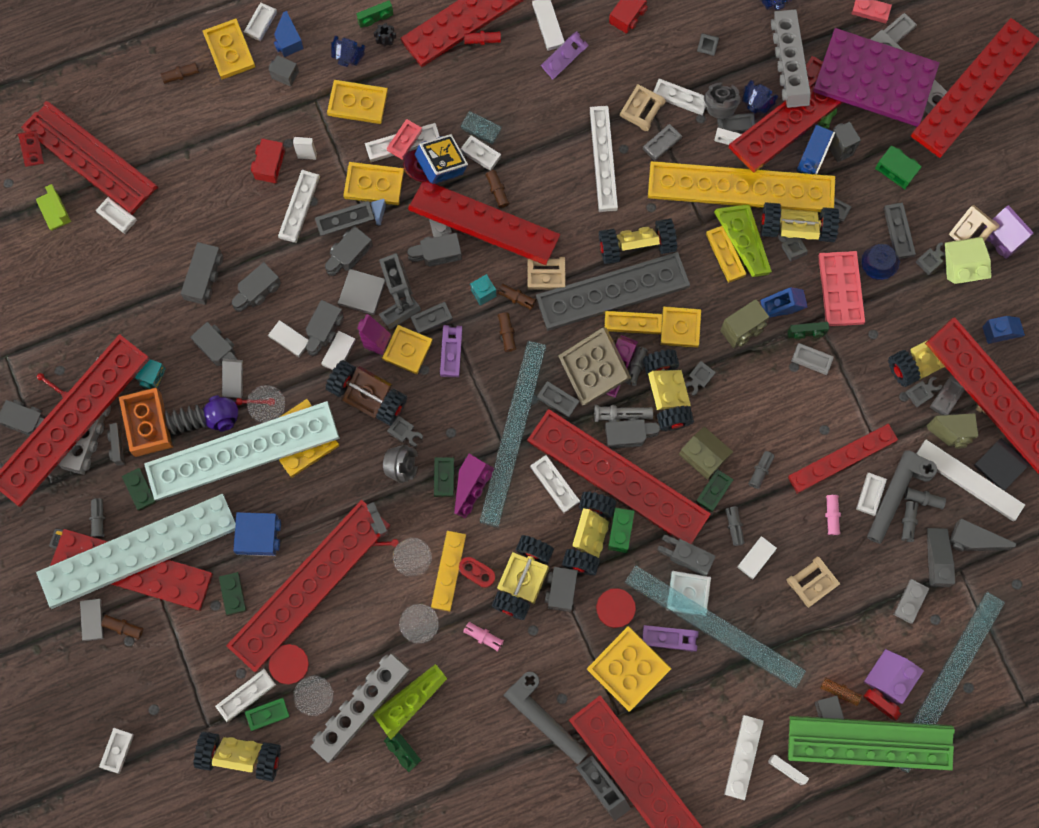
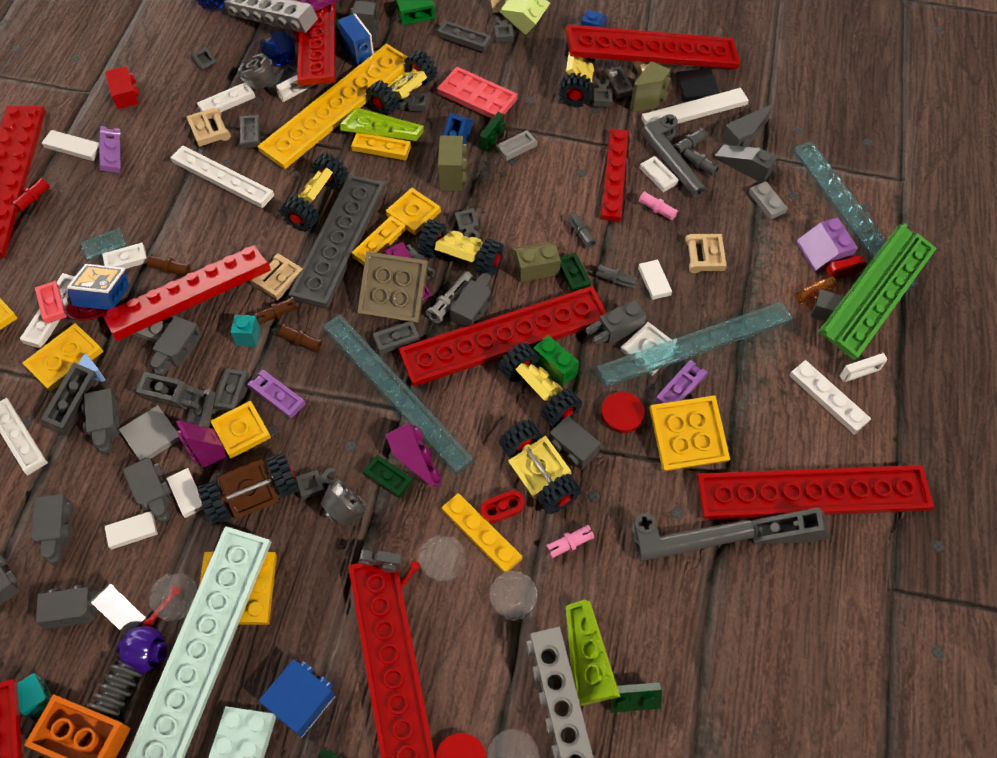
camera: 55 degrees left, 15 degrees down
white plate [530,455,580,513] -> none
clear blue cone [862,244,900,280] -> none

